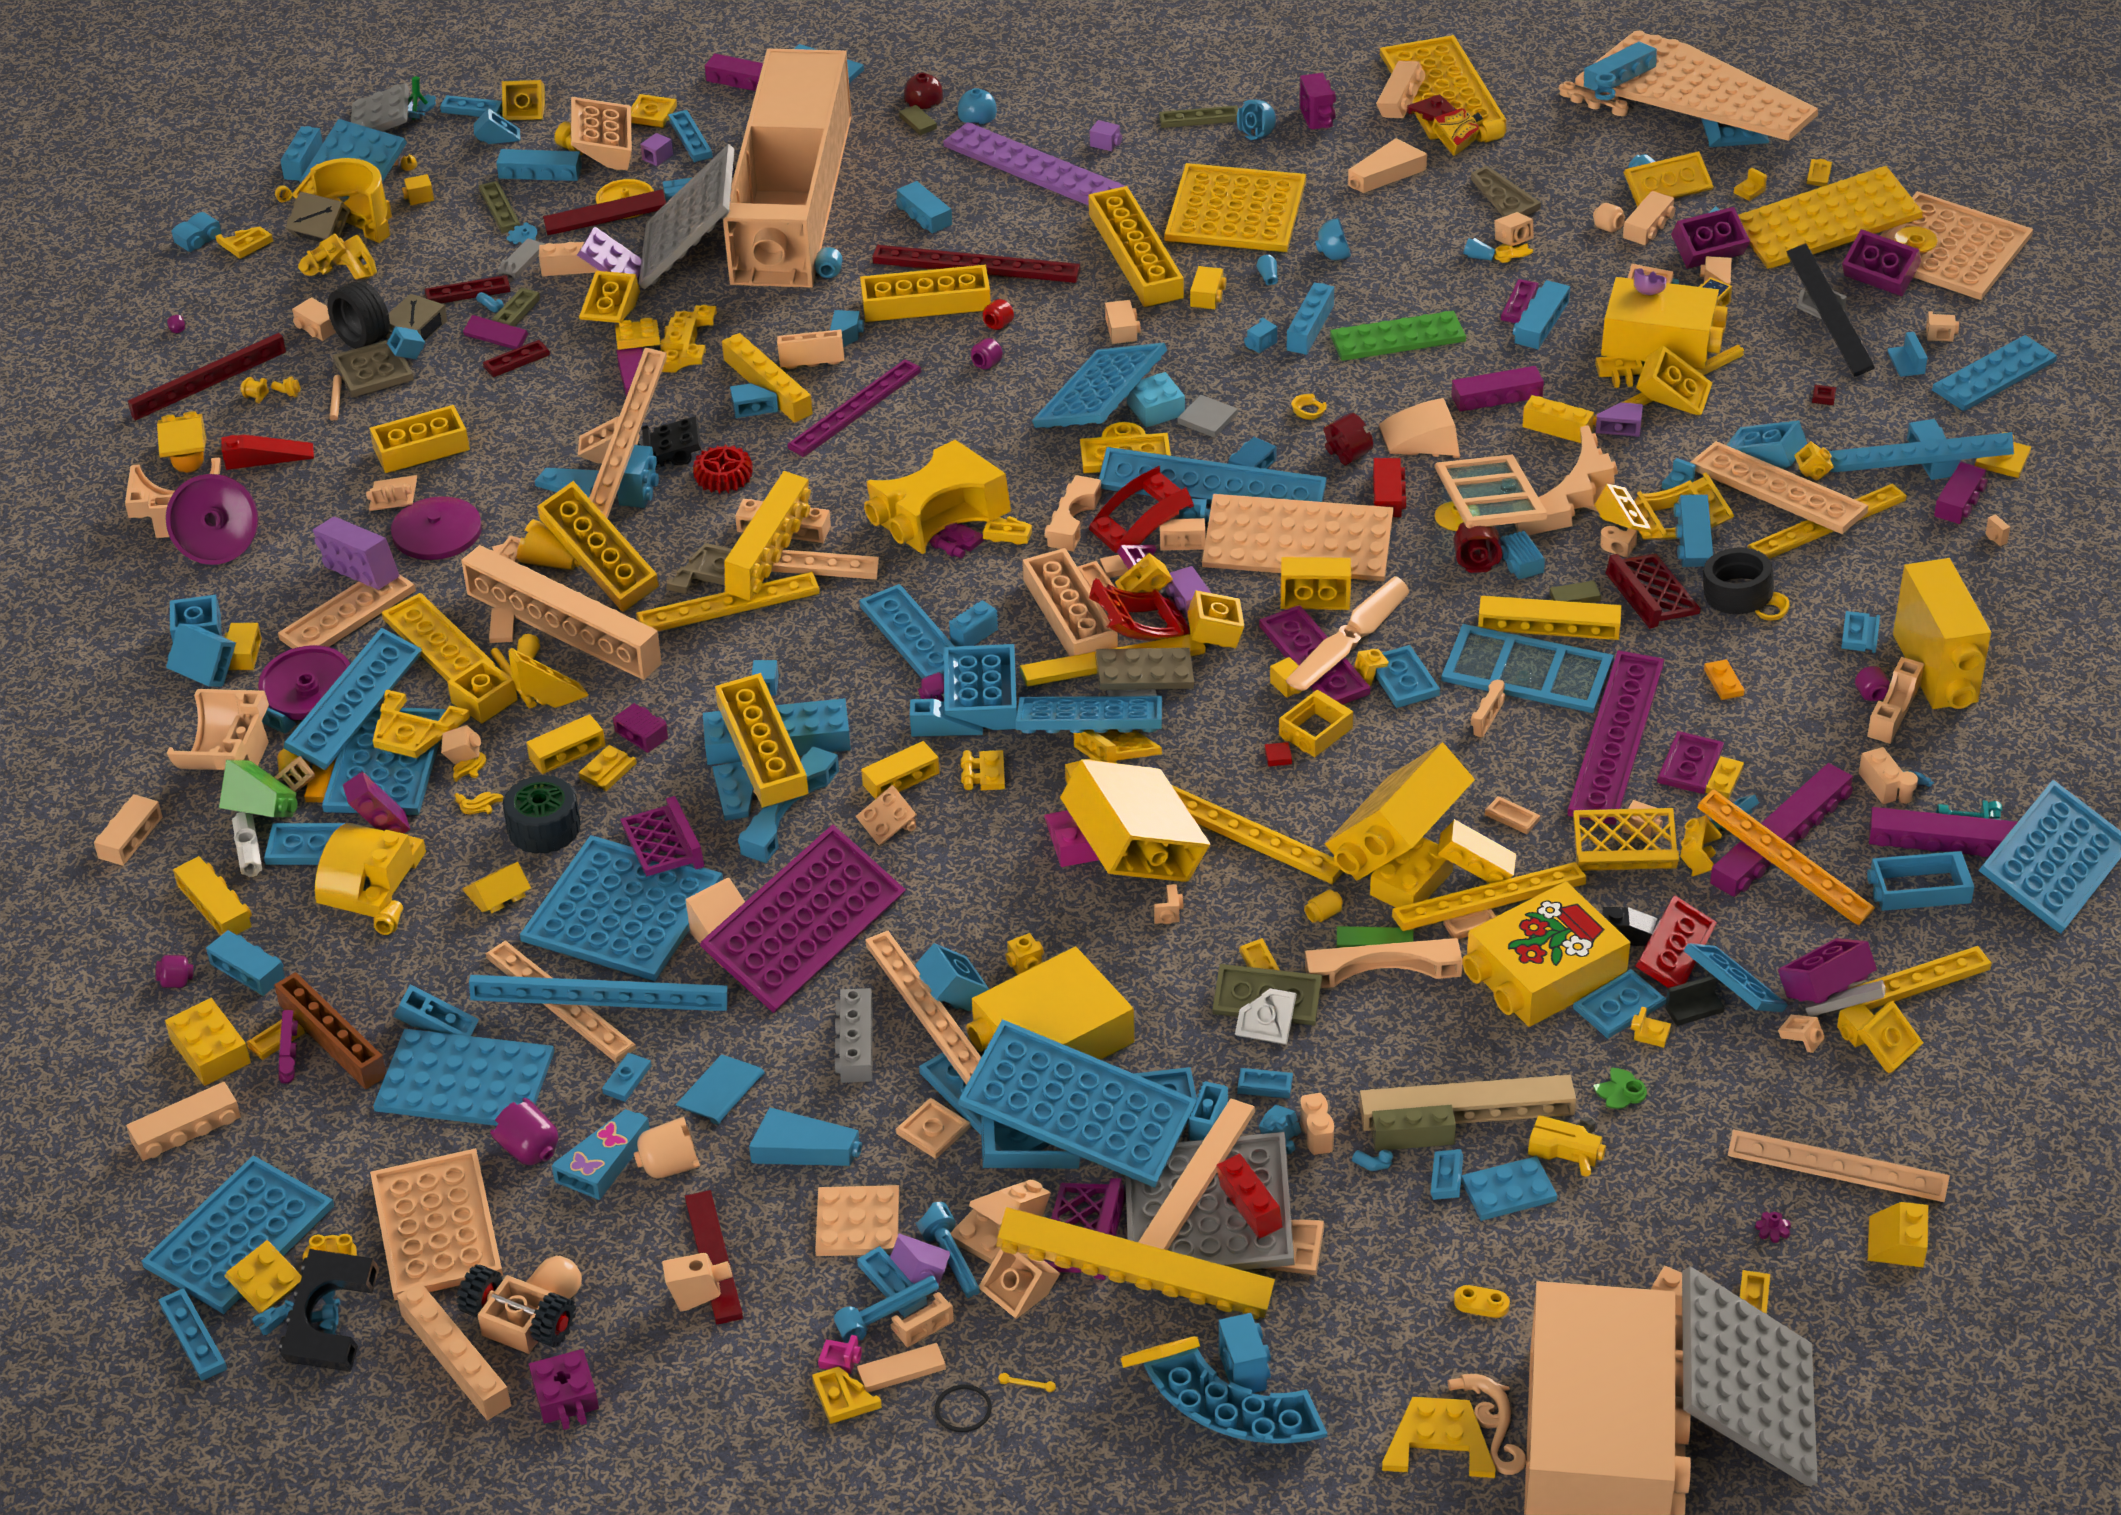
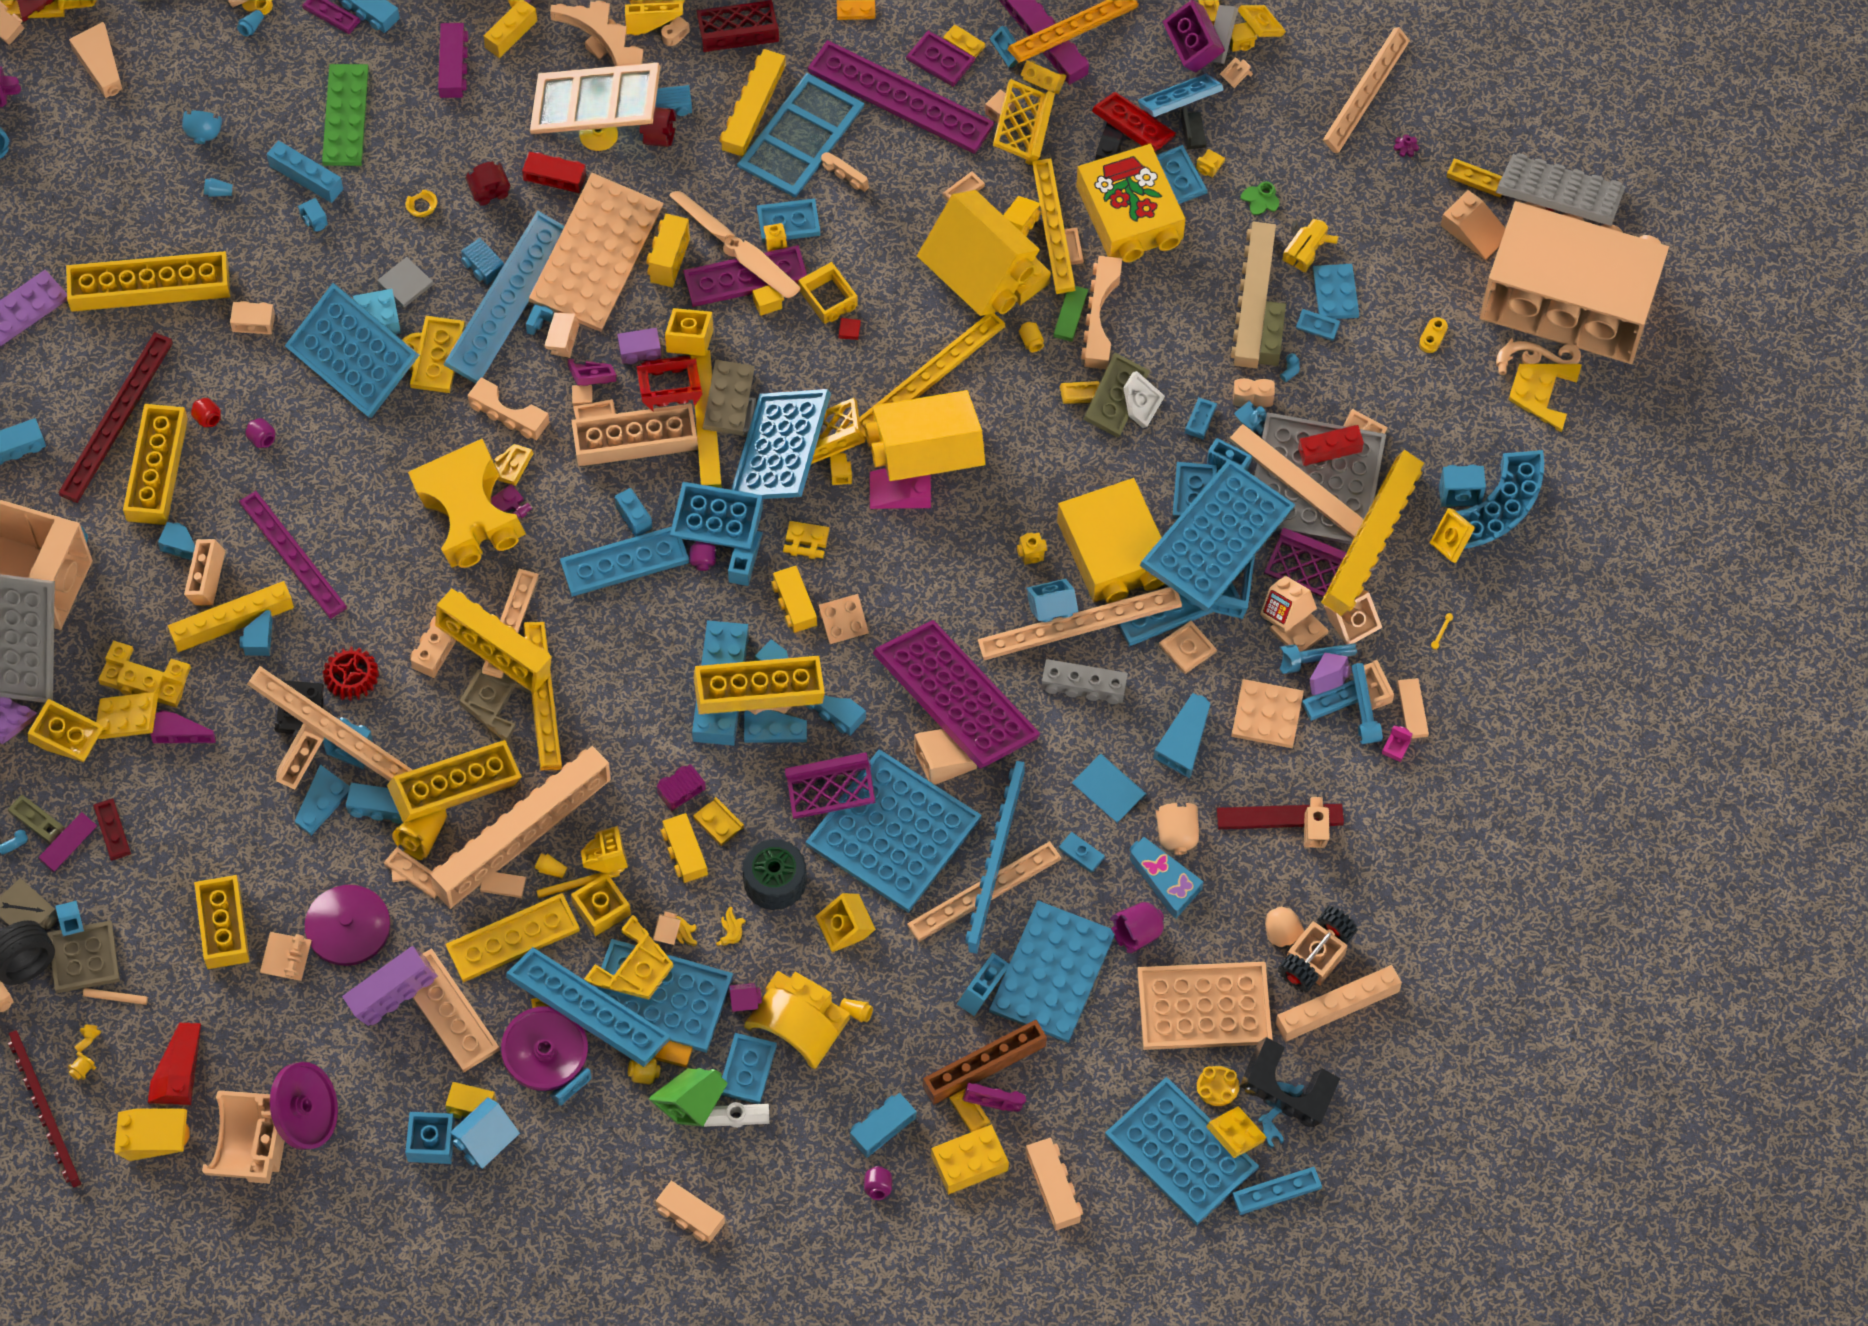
camera: 80 degrees left, 20 degrees up
light nougat piece [167,689,269,771] -> none
yellow brick [173,856,252,935] -> none
light nougat slope [274,756,315,792] -> none
magenta hinge [528,1349,599,1430] -> none
dark azure brick [752,660,779,695] -> none
yellow wing [812,1366,882,1424] -> none
black piece [935,1384,992,1432] -> none
red wedge [1089,465,1194,553] -> none
yellow brick [1115,553,1173,592] -> none
light nougat bracket [1154,884,1183,924] -> none
yellow plate [1164,163,1306,252] -> none
yellow brick [1190,266,1227,309] -> none
light nougat wedge [1379,398,1460,458] -> none
olive tile [1549,581,1601,603] -> none
yellow slope [1867,1202,1928,1267] -> none

